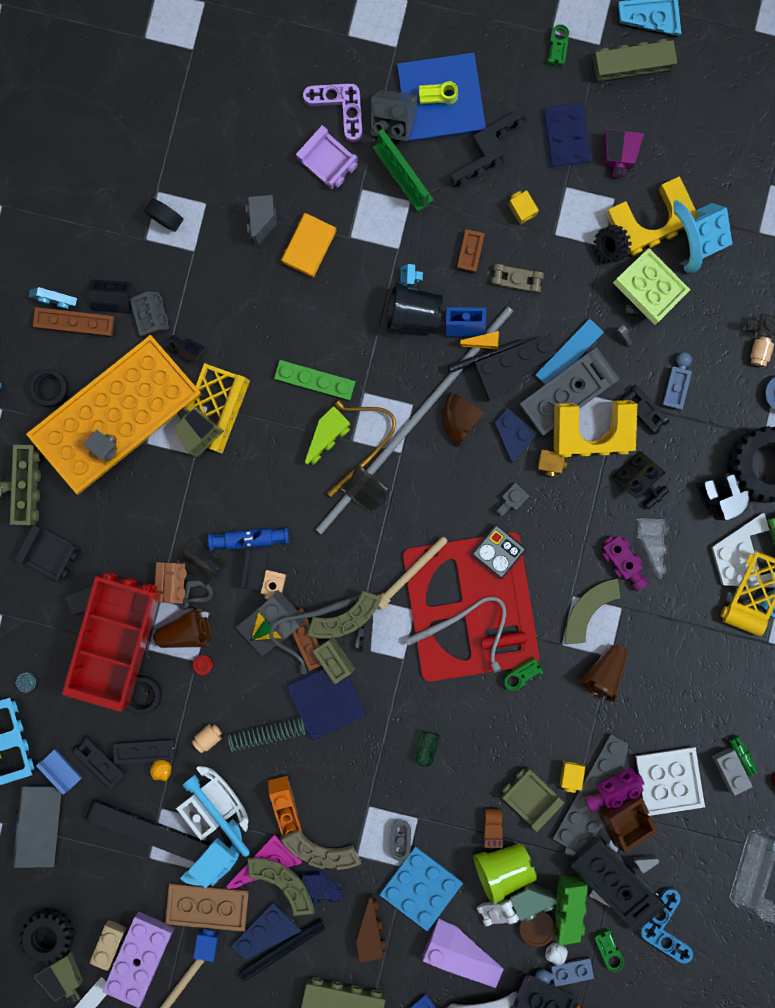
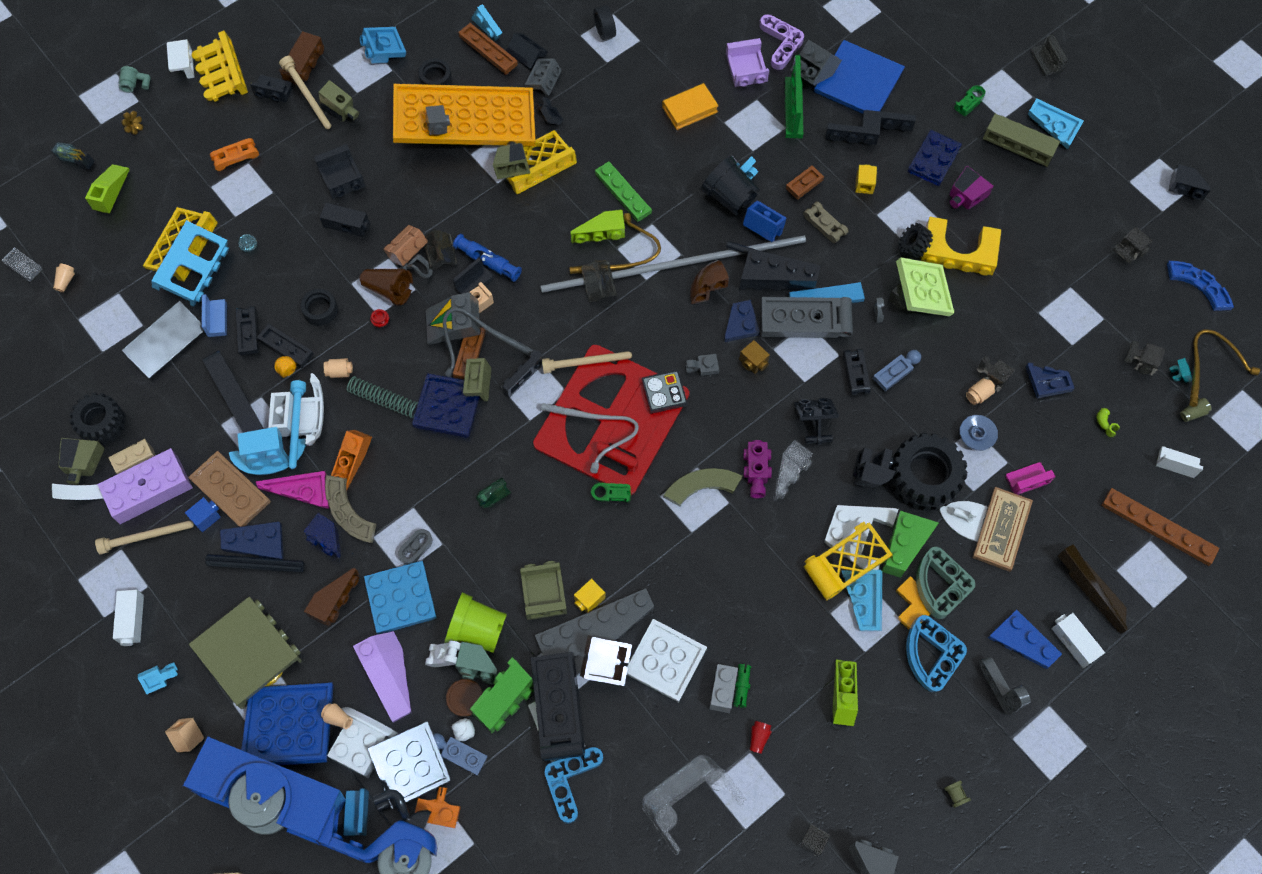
camera: 35 degrees right, 20 degrees down
olive brick [10,445,41,526] -> none
red container [62,572,161,712] -> none
dark grey slope [245,195,277,245] -> none
olive tile [247,857,314,916] -> none
olive tile [307,591,382,638] -> none
neon yellow piece [419,81,458,105] -> none
light orange piece [460,331,499,349] -> none
dark orange leg [483,809,503,848] -> none
yellow arch [553,400,637,457] -> none
reddish brown cone [579,644,628,702] -> none
magenta brick [584,767,645,813] -> none
green piece [594,929,624,972] -> none
light grey slope [632,855,659,873] -> none
medium azure piece [674,200,732,274] -> none

